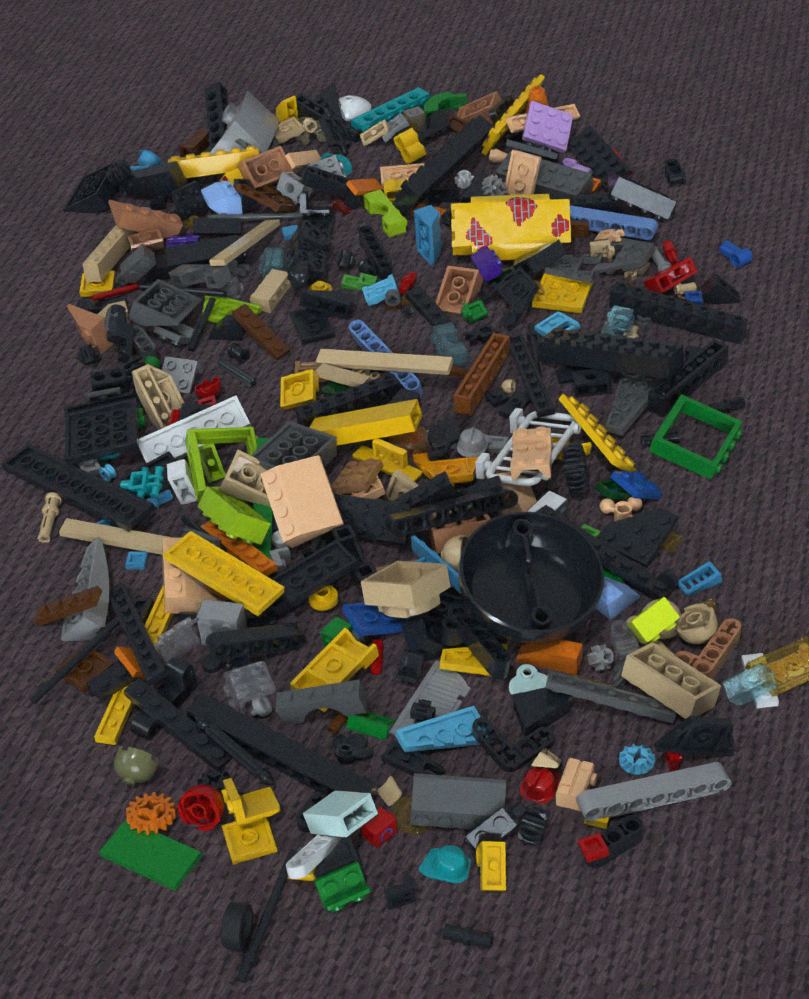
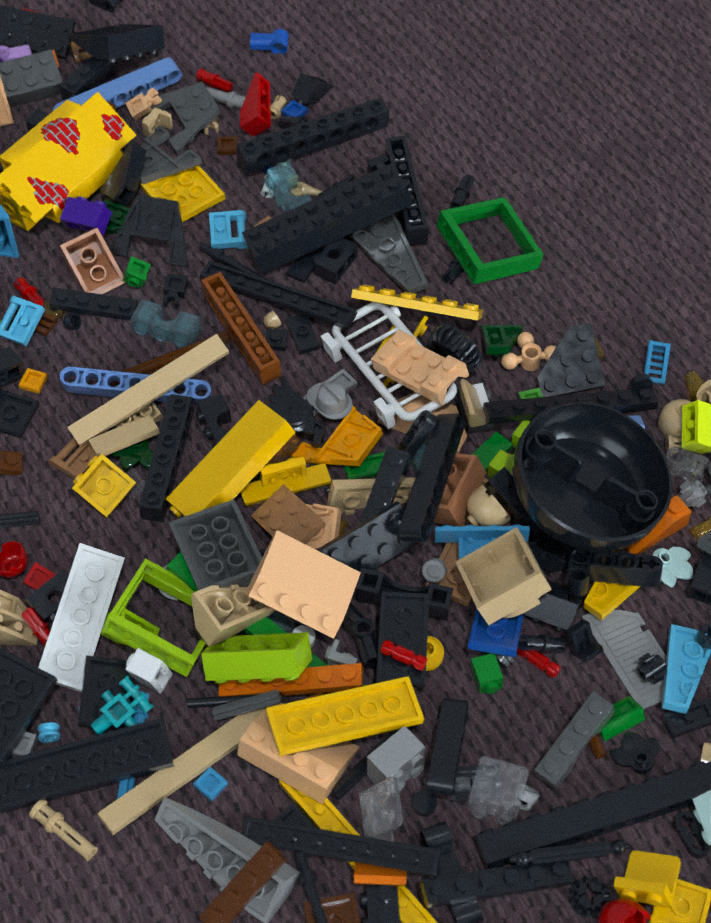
camera: 55 degrees left, 15 degrees up
yellow piece [290,628,379,712] -> none
dark grey bush [385,289,400,306] -> none
blue plate [610,470,663,499] -> none
none -> light orange tile [18,368,48,394]
none -> red axle [380,640,427,671]
none -> light grey tile [422,558,447,583]
none -> tan slope [459,378,486,427]
none -> black pin [518,634,566,654]

